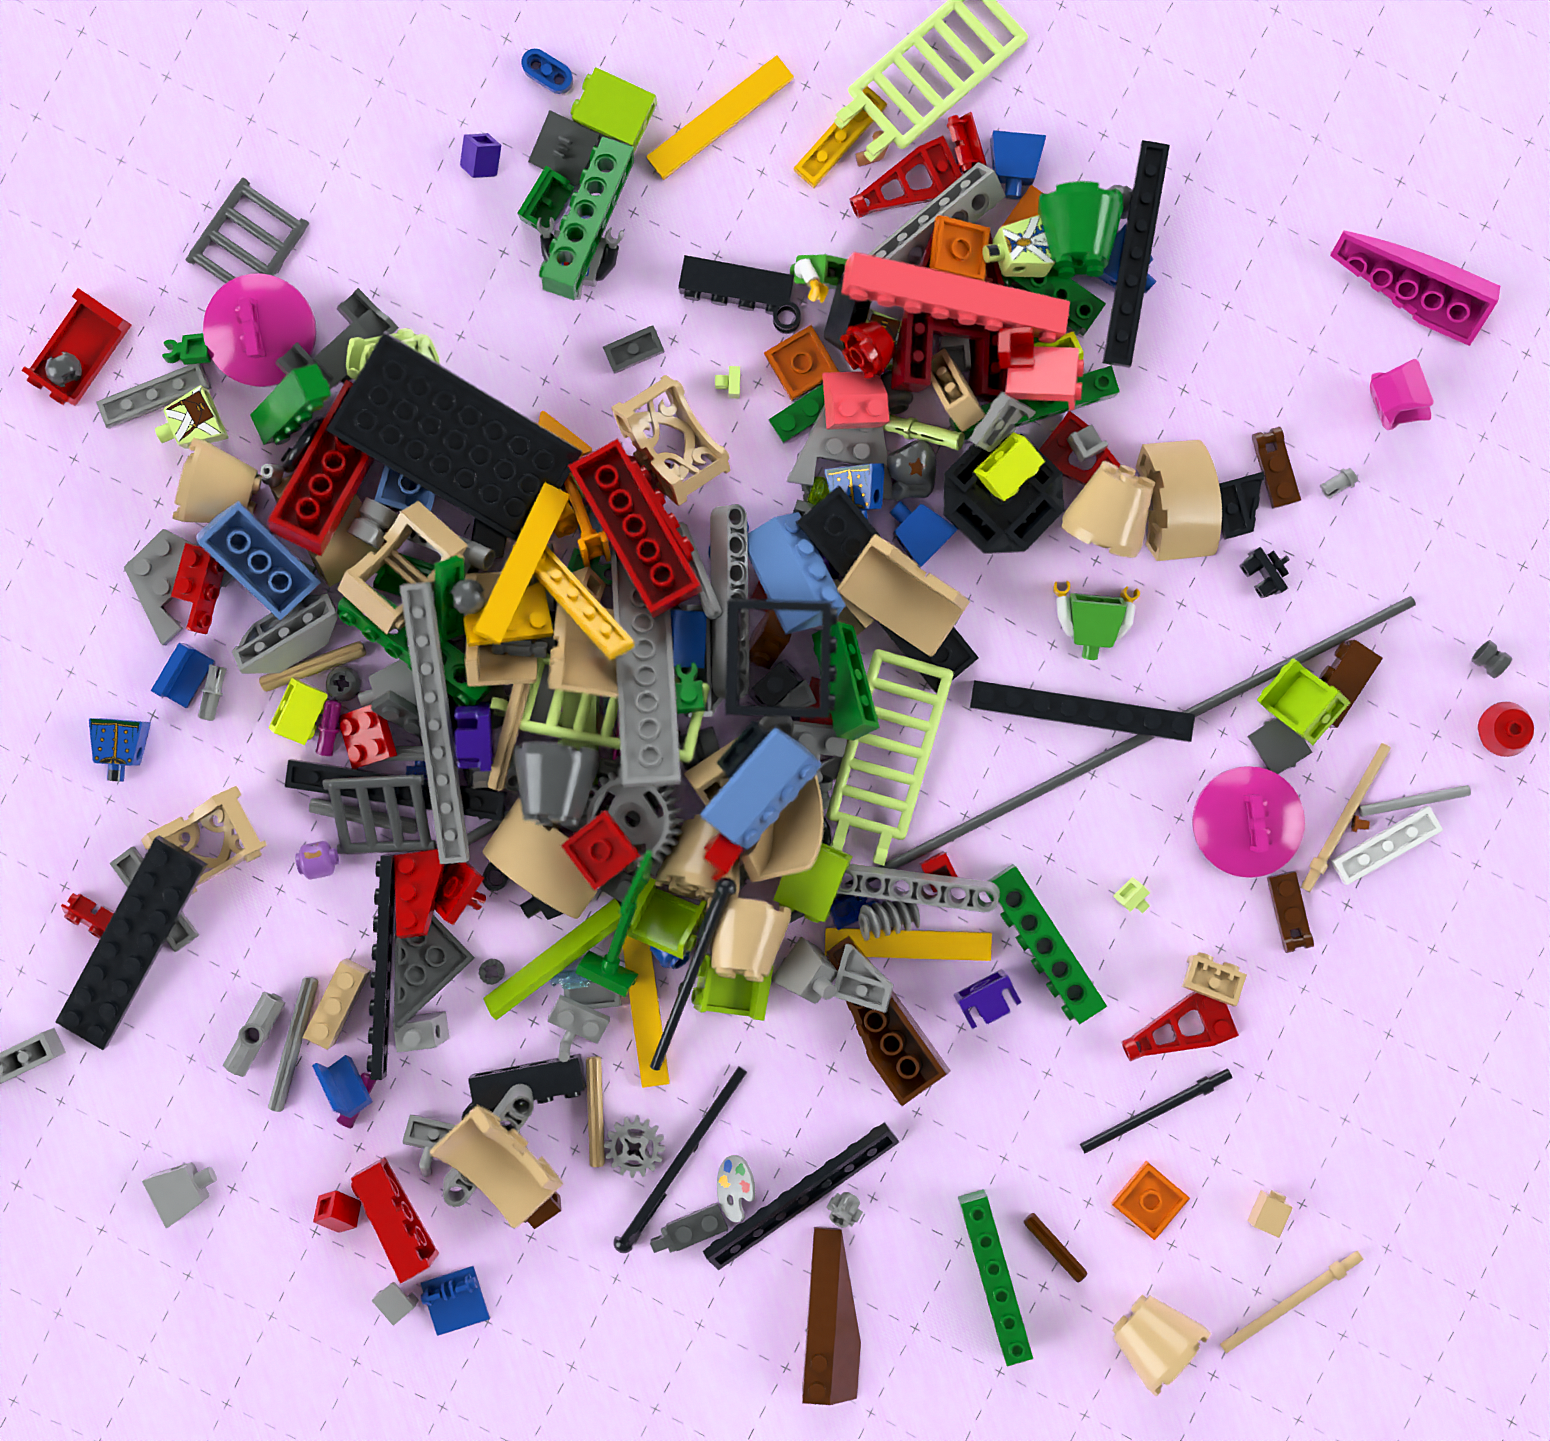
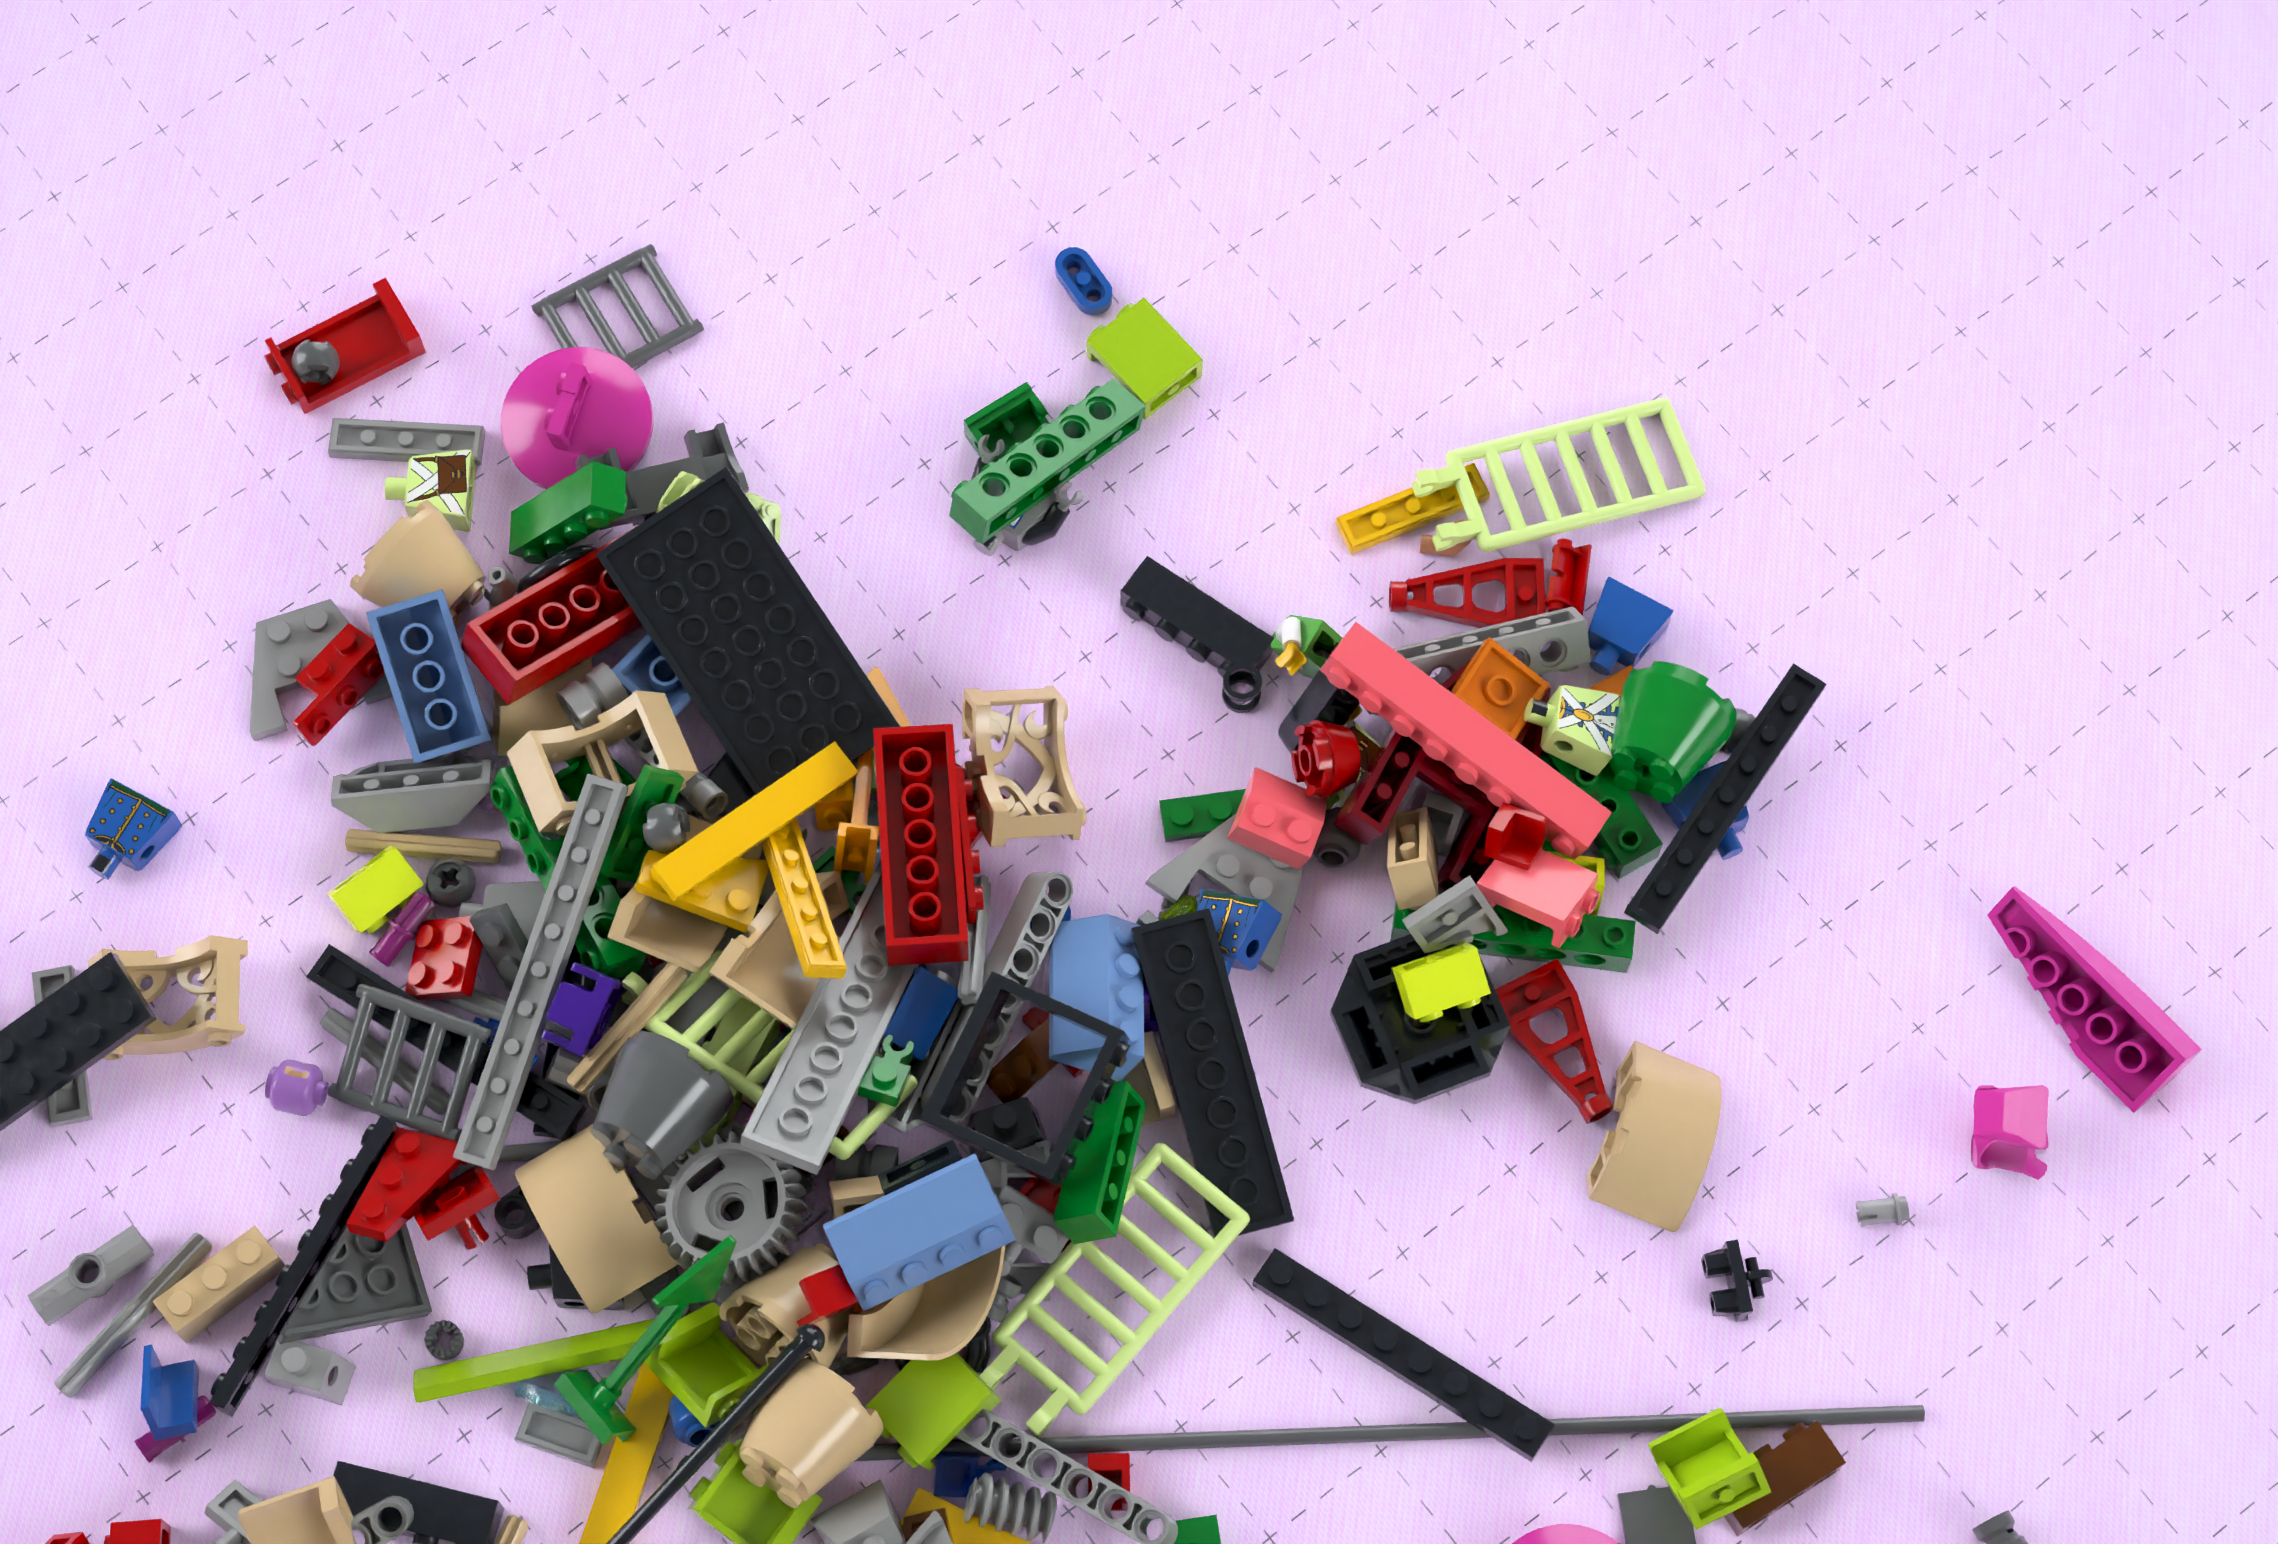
camera: 25 degrees right, 20 degrees down
blue panel [151,643,215,708] -> none
green plate [162,333,211,365] -> none
light grey axle [198,665,227,721] -> none
dark purple panel [460,133,502,178] -> none
dark grey axle [492,640,548,658] -> none
dark grey piece [528,110,600,186] -> none
light grey plate [547,994,610,1062] -> none
red plate [560,810,641,891] -> none
dark grey plate [603,325,665,374] -> none
yellow tile [646,55,794,181] -> none
yellowish green tile [715,366,741,399] -> none
orange tile [764,325,839,401] -> none
tan panel [837,534,970,656] -> none
yellowish green pin [883,414,965,451] -> none
dark grey piece [887,439,937,502] -> none
blue torso [889,501,958,568] -> none
bright green torso [1053,580,1140,660] -> none
tan cone [1061,461,1155,558] -> none
light grey panel [1067,424,1109,464] -> none
black wing [1219,471,1265,540] -> none
reddish brown plate [1252,426,1301,509] -> none

